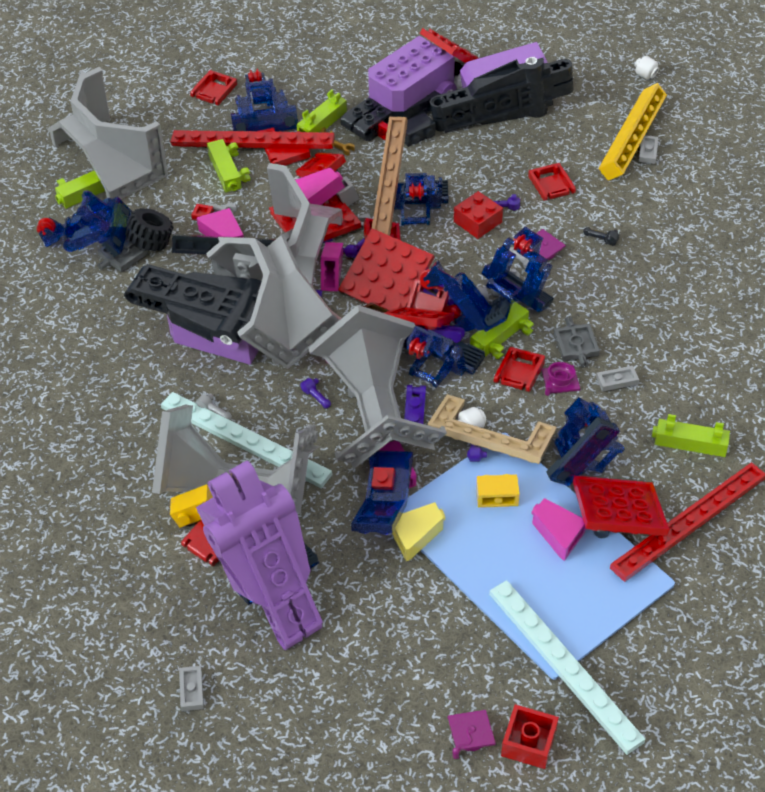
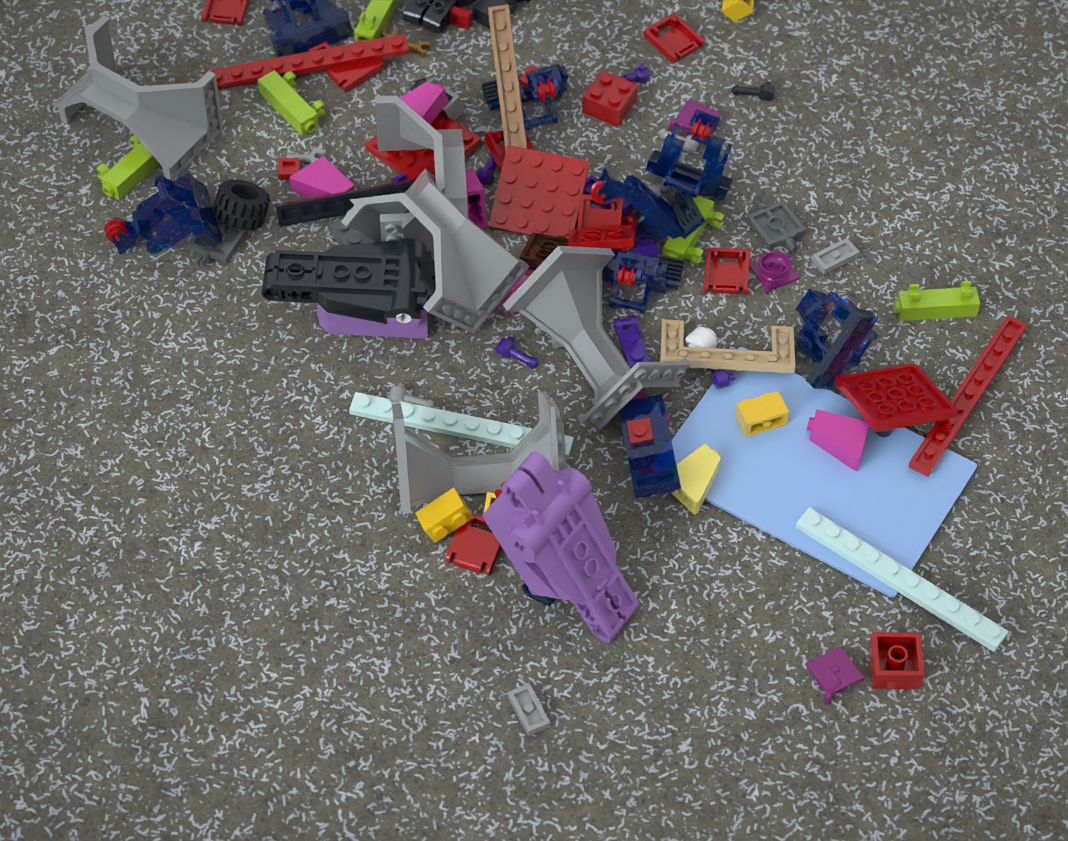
camera: 20 degrees left, 5 degrees up
red container [295,153,346,177] -> none

